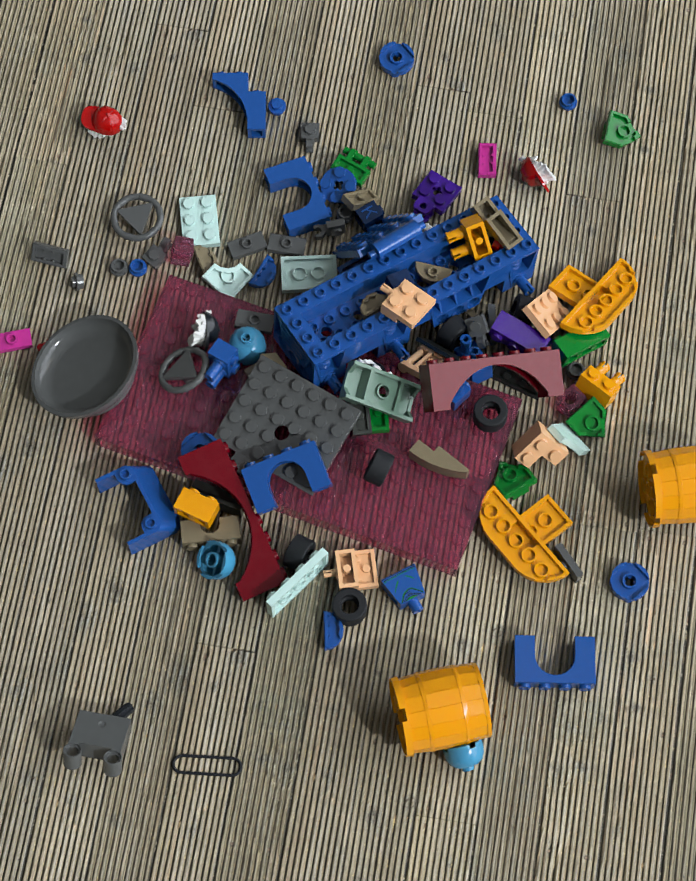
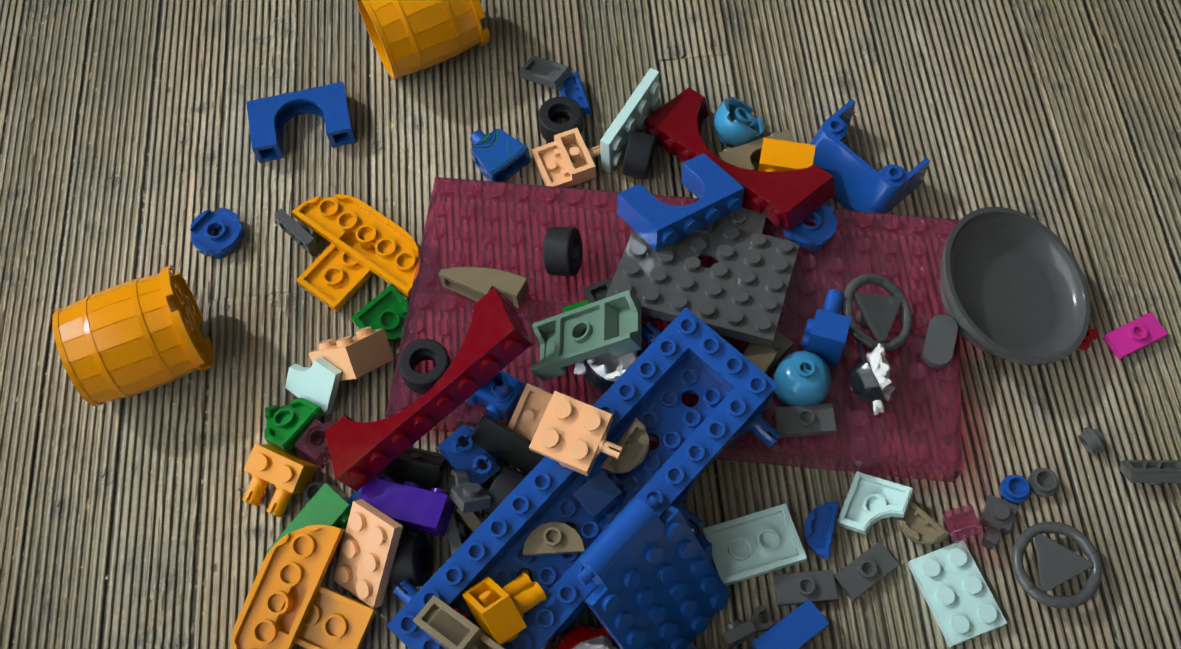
camera: 170 degrees right, 5 degrees down
none -> dark grey tile [519,55,571,89]
none -> dark grey tile [922,314,958,369]

